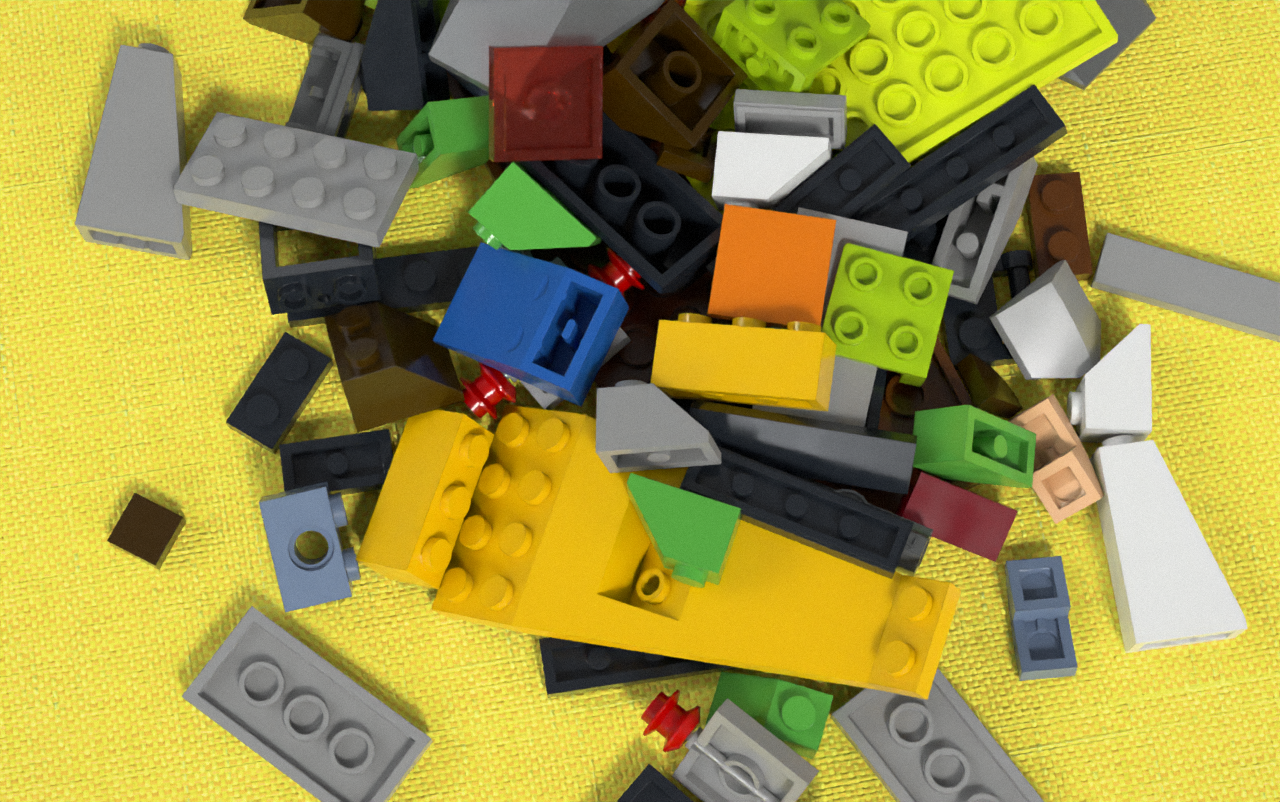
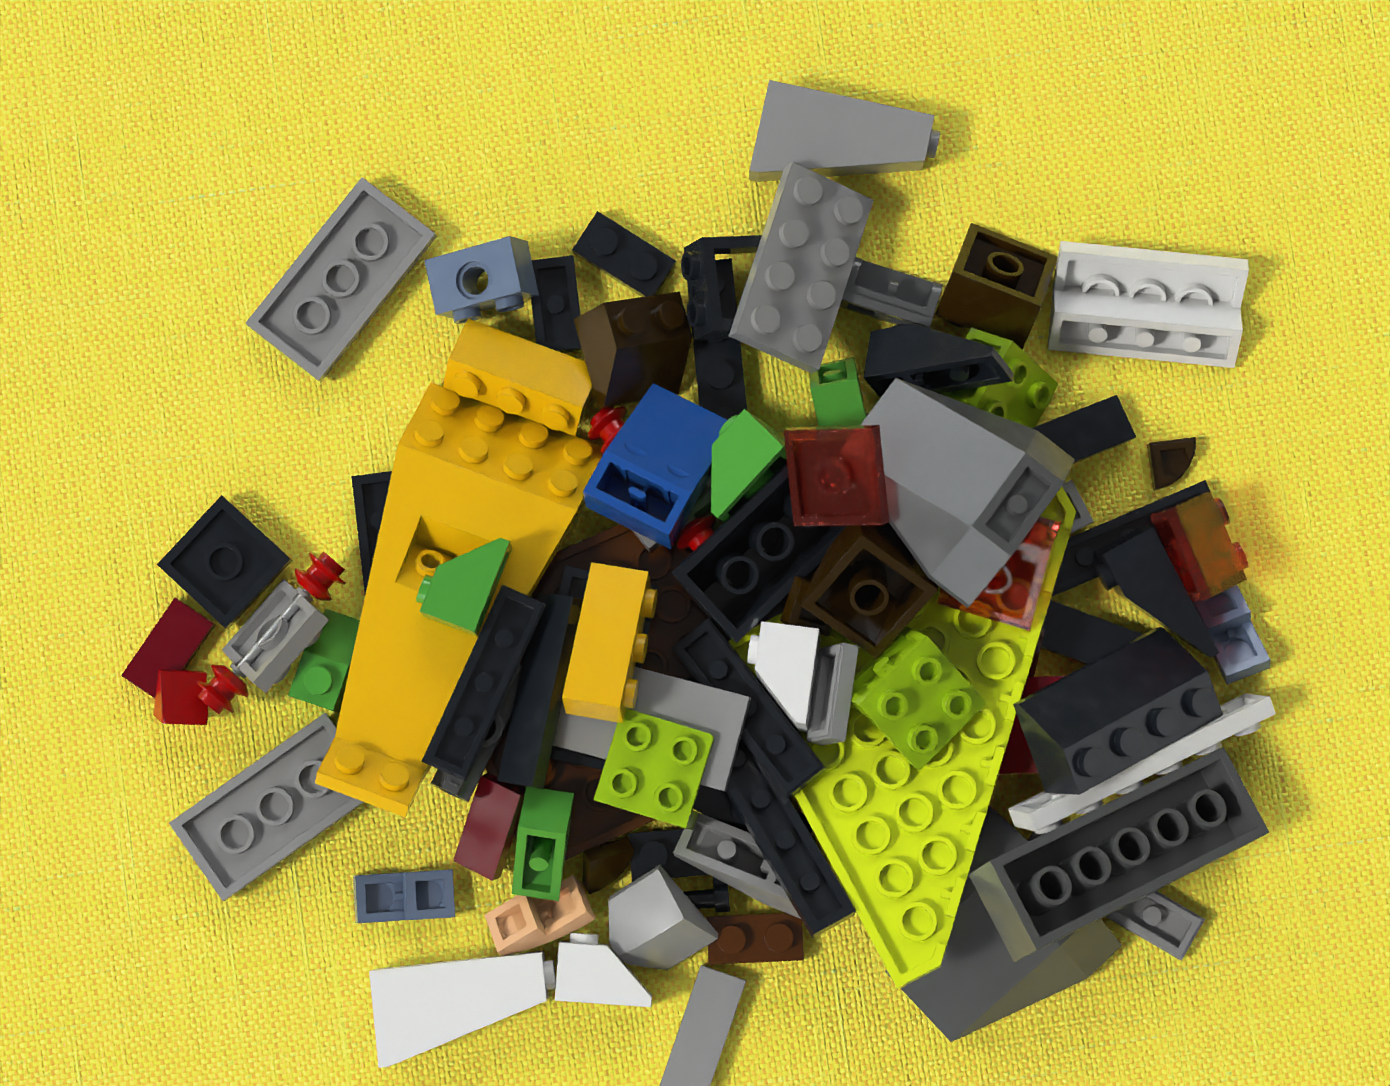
camera: 95 degrees right, 10 degrees up
dark brown tile [107,493,186,570] -> none
light grey slope [596,380,721,473] -> none
orange tile [708,204,836,328] -> none

